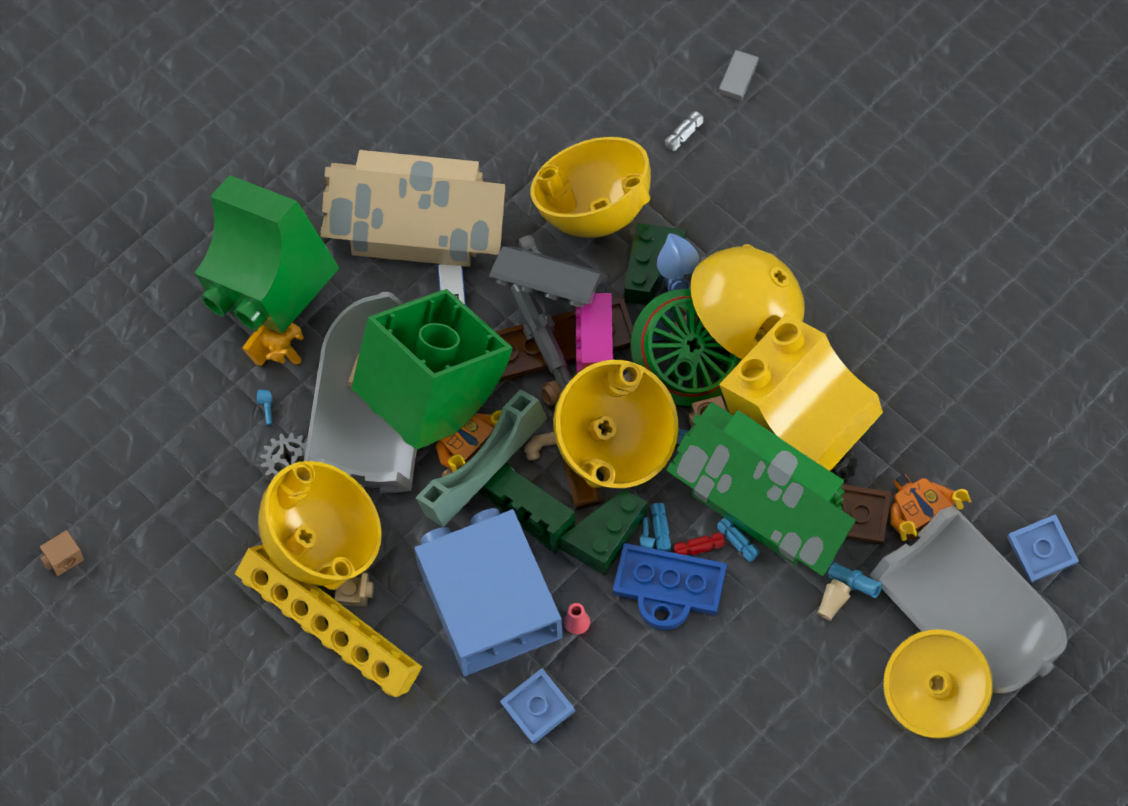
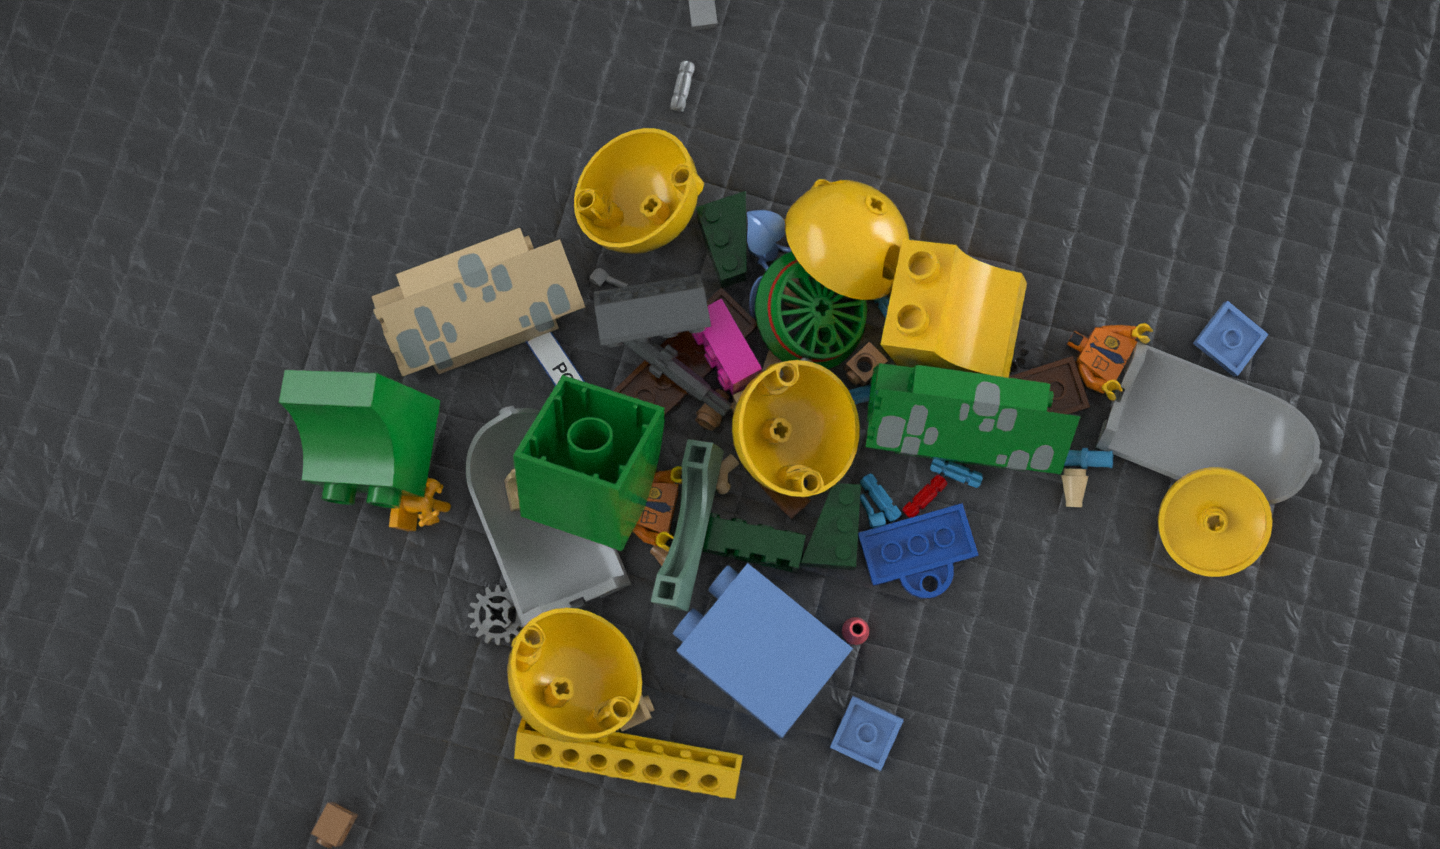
camera: 30 degrees left, 15 degrees up
dark azure hand [257,389,273,426] -> none

